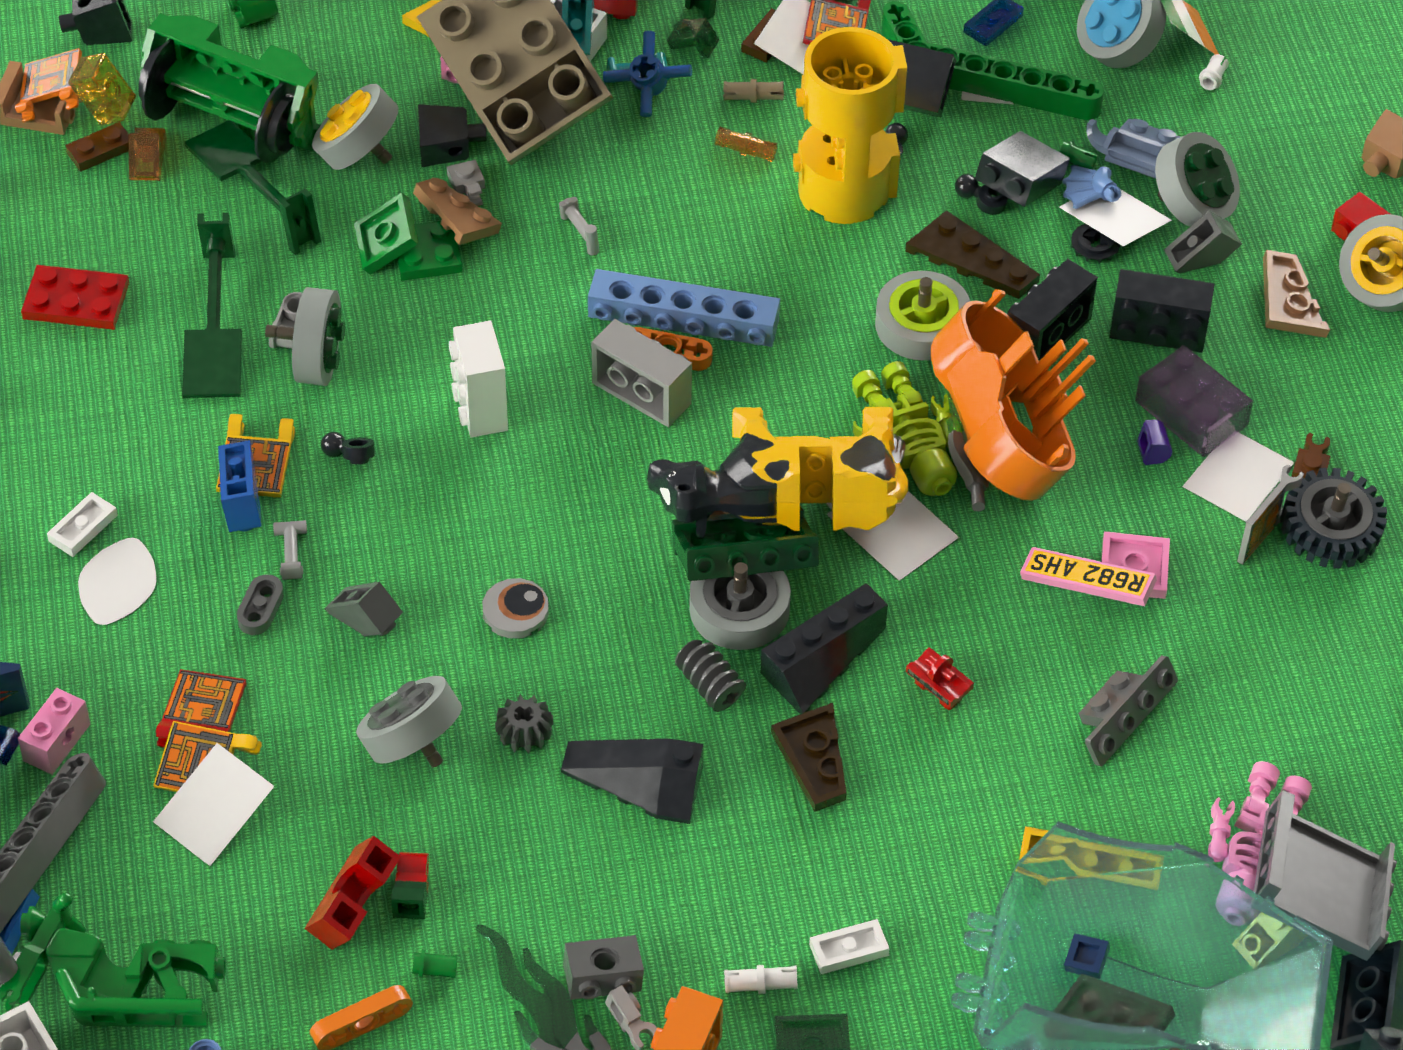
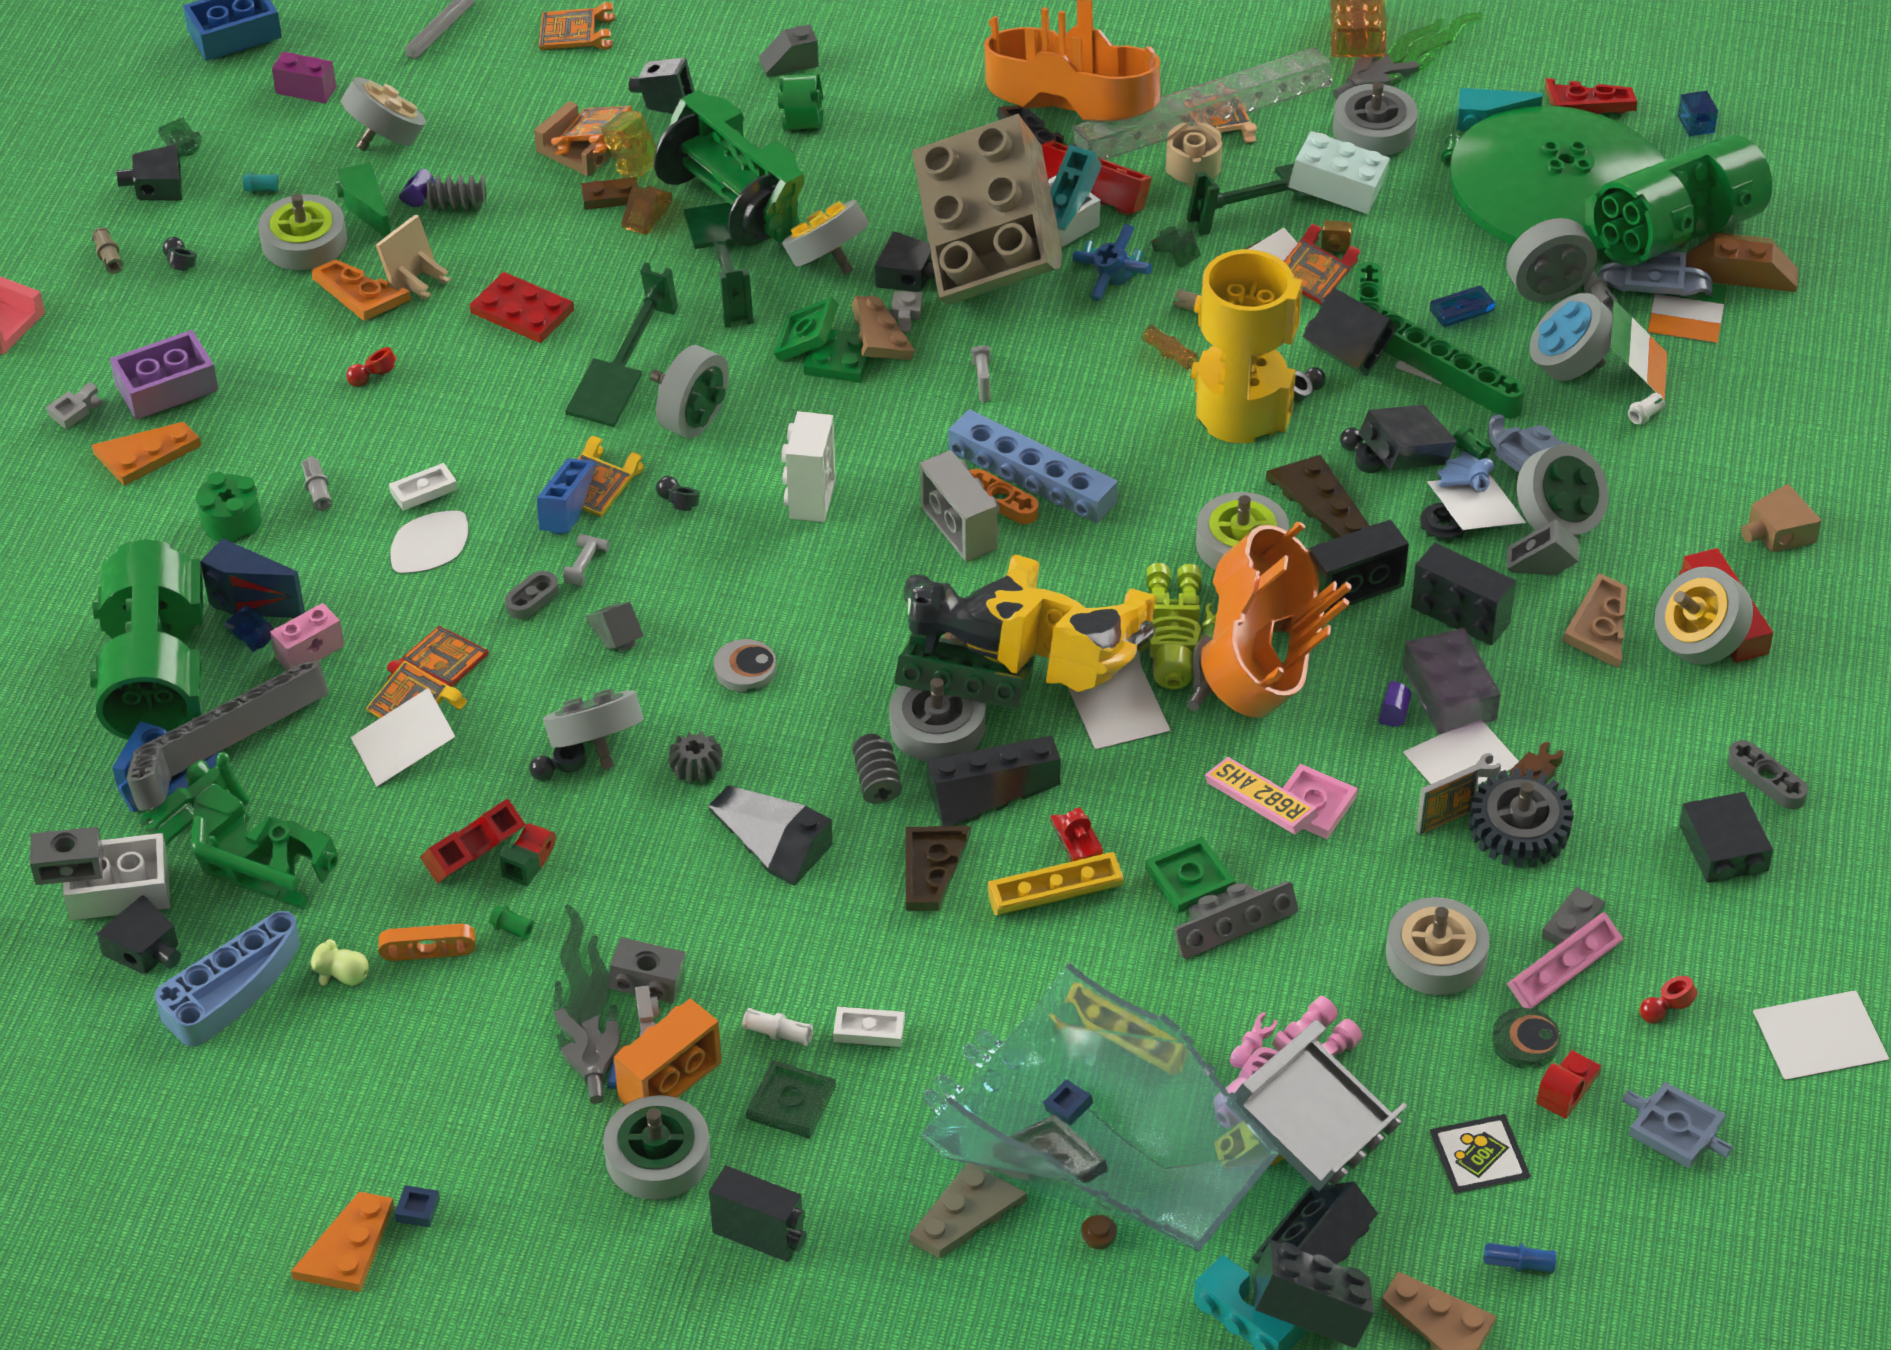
camera: 25 degrees right, 5 degrees down
none -> black plate [529,743,587,781]
none -> yellow brick [988,852,1124,916]
none -> green plate [1145,836,1236,913]
none -> wheel [1386,897,1489,995]

